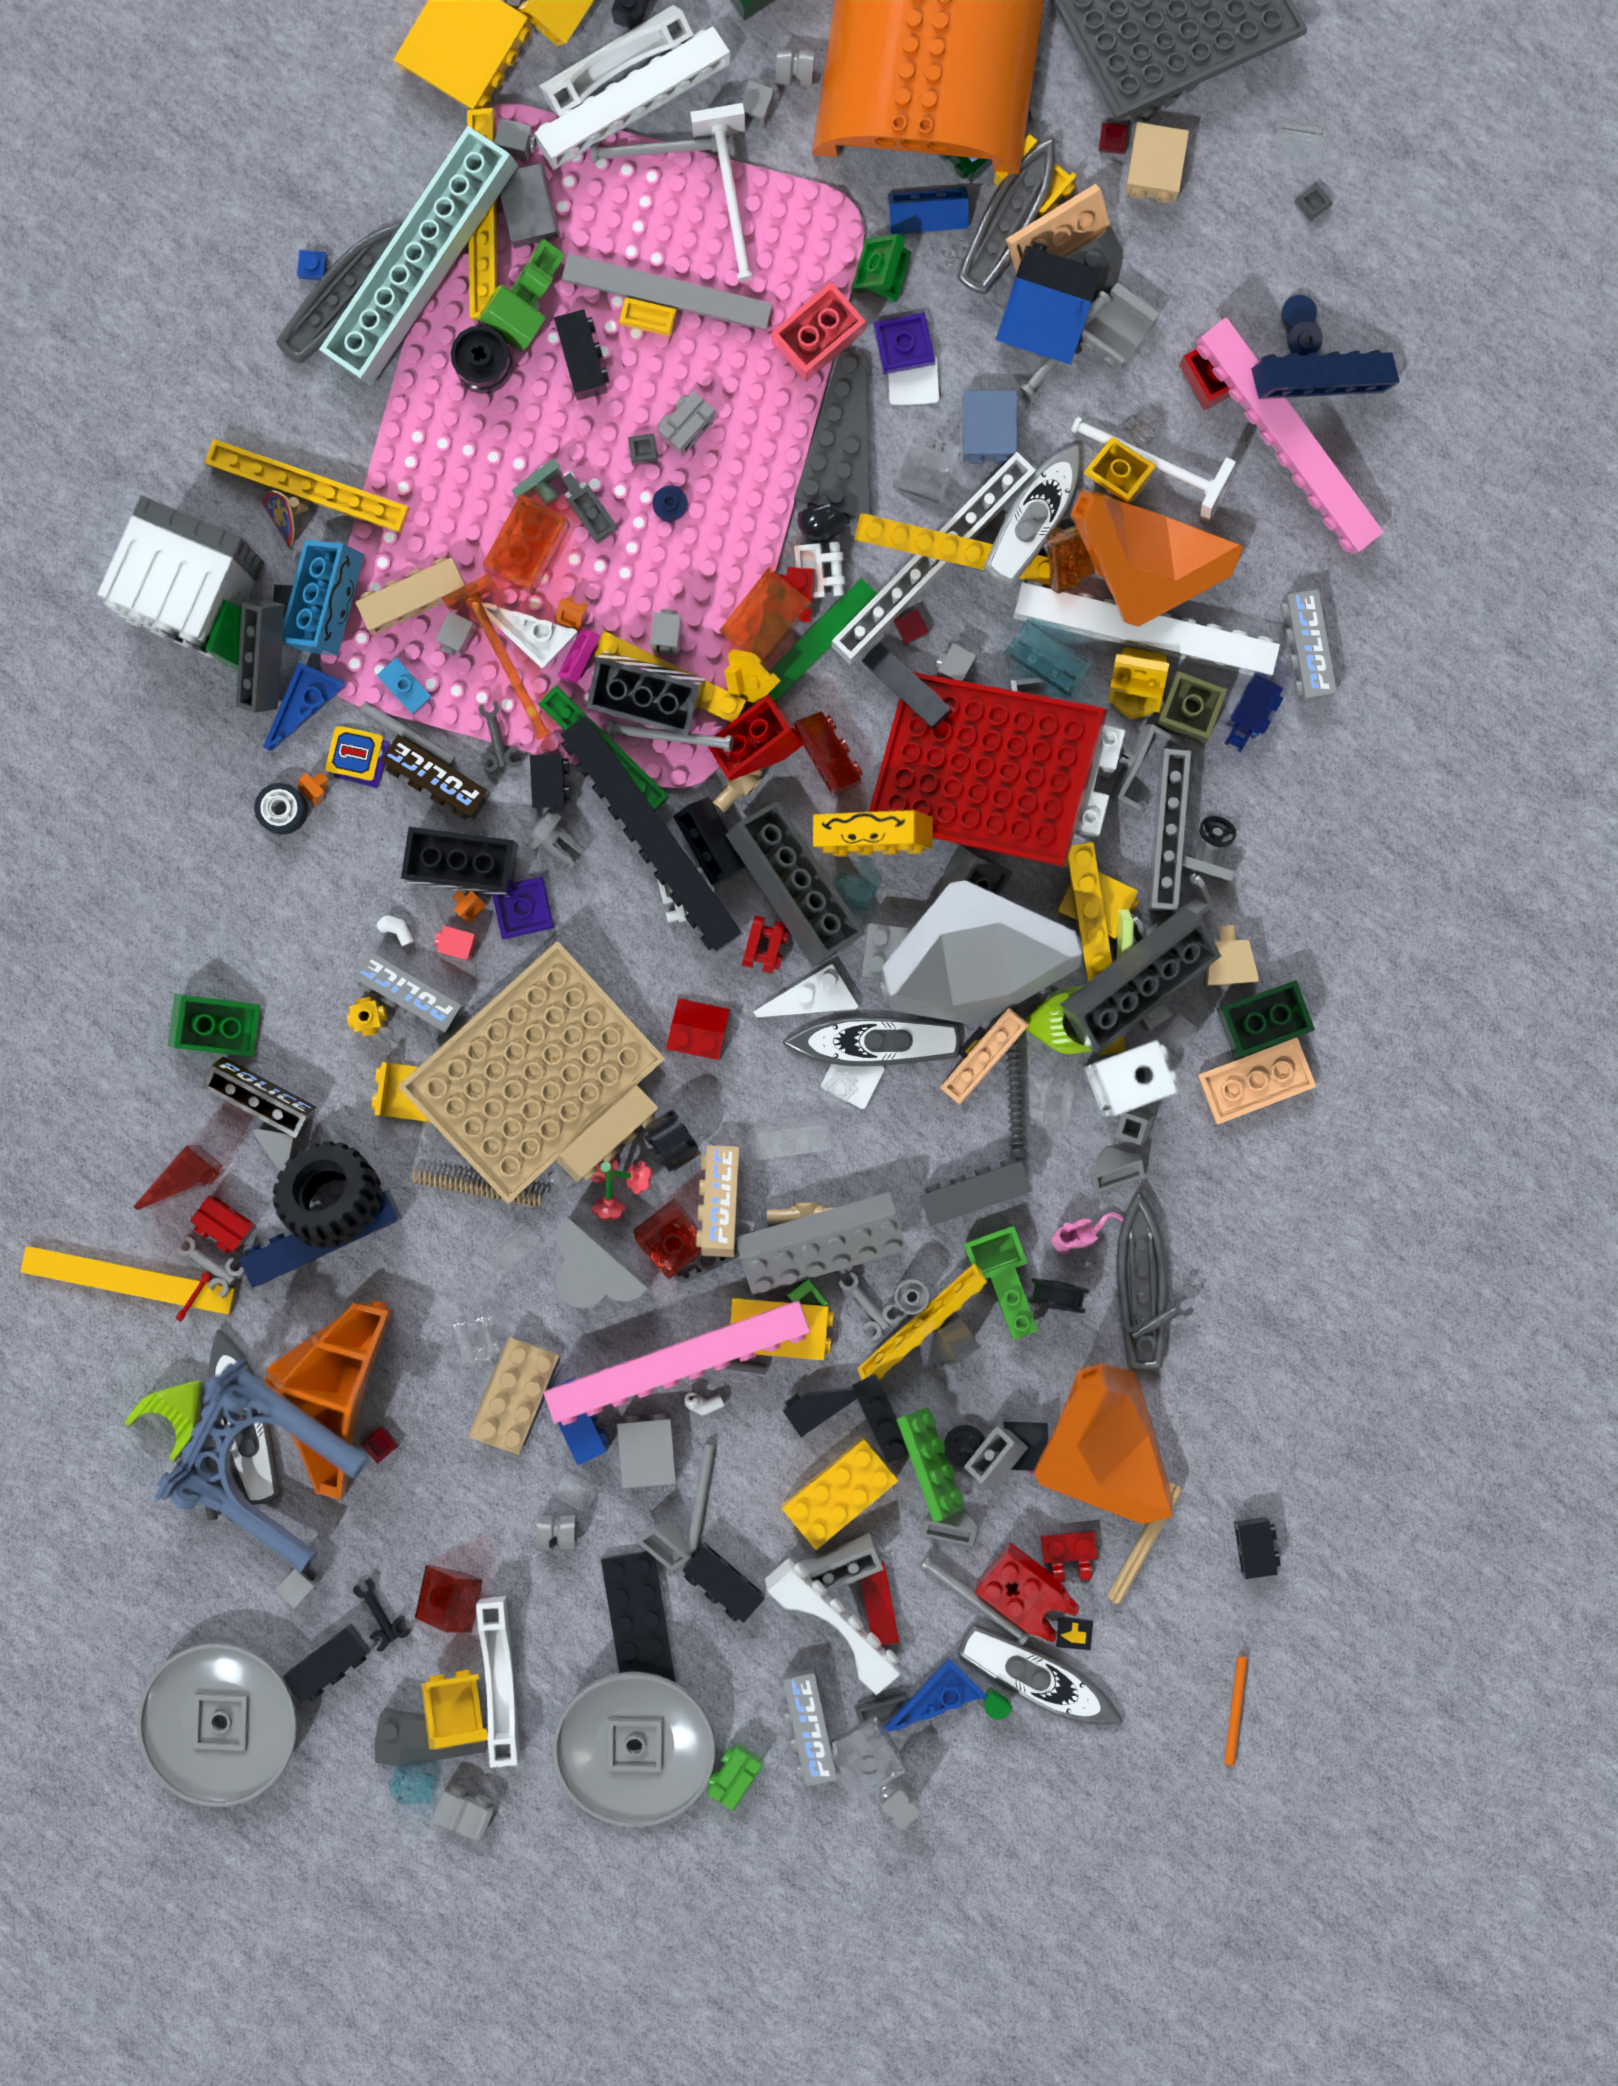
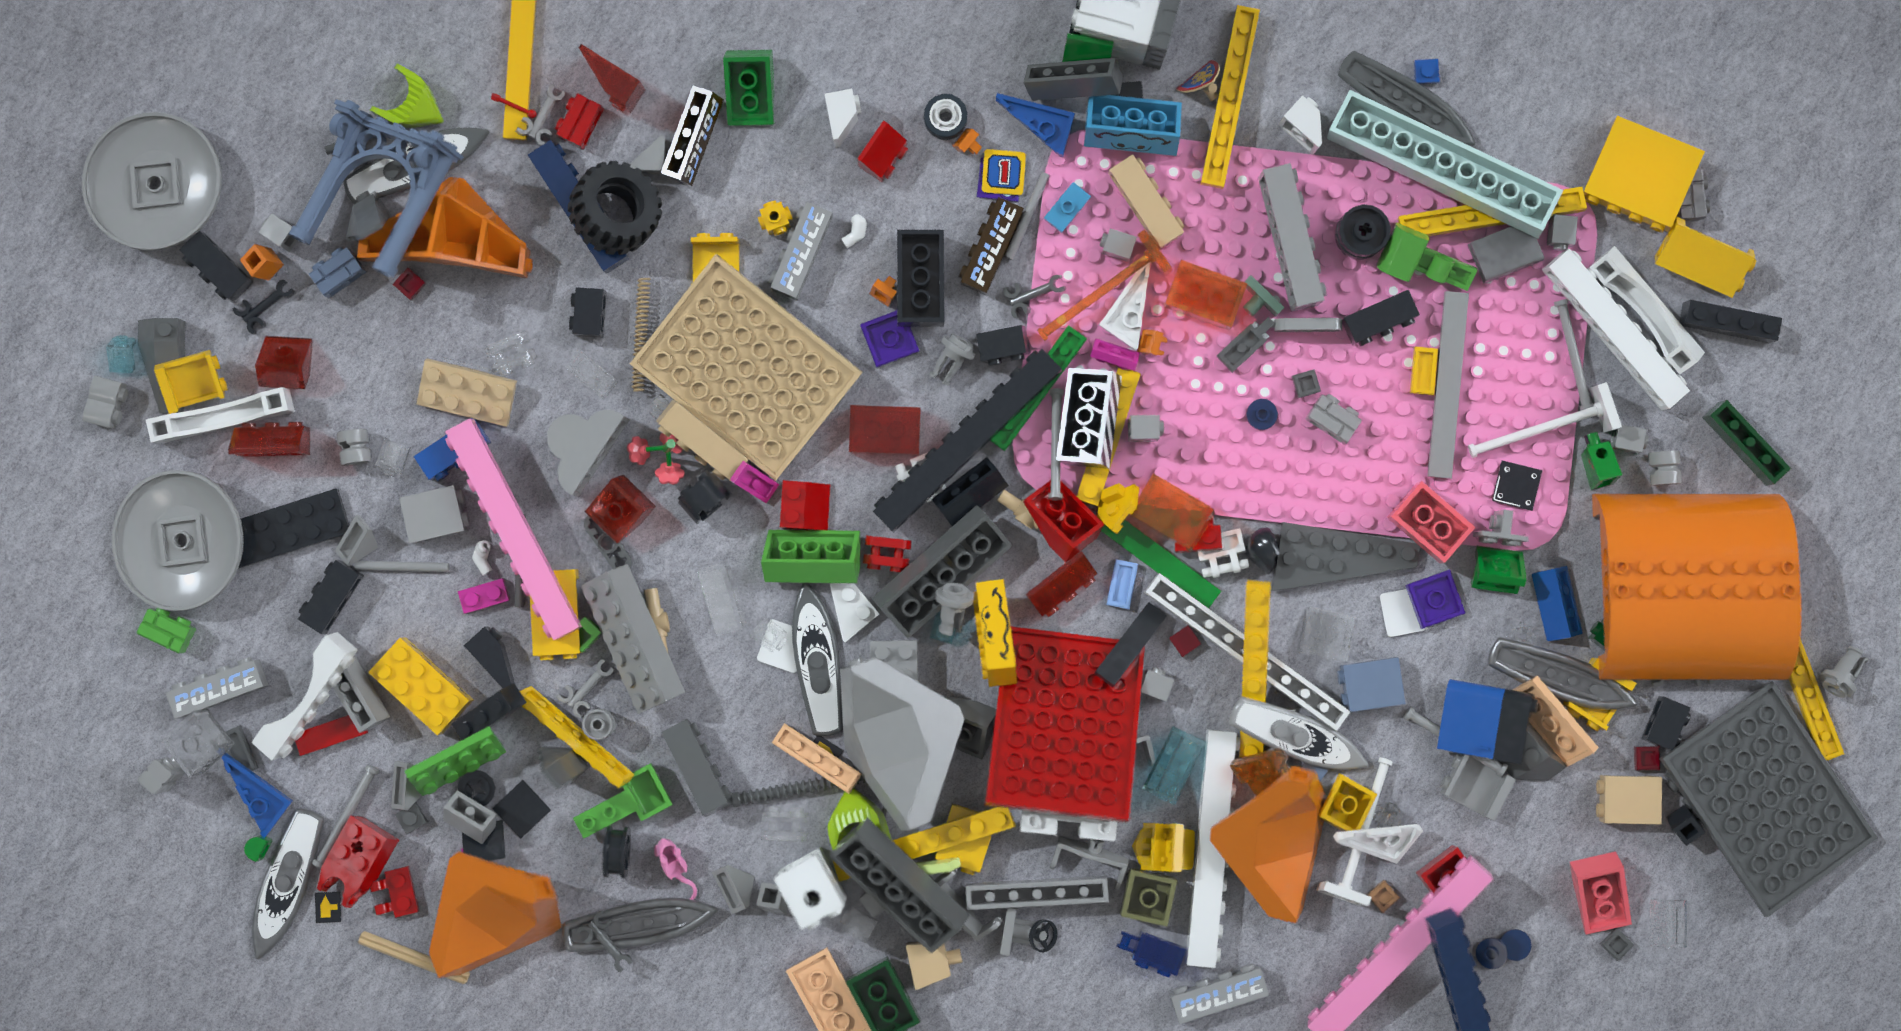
camera: 85 degrees right, 0 degrees up
coral brick [435,926,478,962] -> none
tan brick [696,1145,739,1257] -> none
none -> clear red slope [228,422,310,457]
none -> orange brick [240,244,284,281]
none -> sand blue brick [309,247,367,298]
none -> dark grey wedge [346,190,390,241]
none -> dark grey plate [395,802,428,835]
none -> dark pink plate [458,578,510,614]
none -> black sticker [492,780,551,839]
none -> black brick [569,287,607,338]
none -> dark pink plate [730,461,780,503]
none -> bright green slope [761,530,861,583]
none -> white slope [825,89,861,148]
none -> clear red brick [849,405,921,456]
none -> red slope [857,120,908,182]
none -> light grey piece [935,583,974,636]
none -> light blue tile [1106,559,1138,609]
none -> light grey brick [1258,163,1327,312]
none -> light grey beam [1274,318,1342,332]
none -> white slope [1278,95,1322,154]
none -> white wing [1333,824,1423,864]
none -> medium nougat tile [1366,879,1400,913]
none -> light grey bracket [1473,510,1529,546]
none -> black sticker [1492,460,1542,511]
none -> coral slope [1570,851,1632,935]
none -> green torso [1581,432,1622,490]
none -> black brick [1641,696,1691,751]
none -> black brick [1666,804,1706,846]

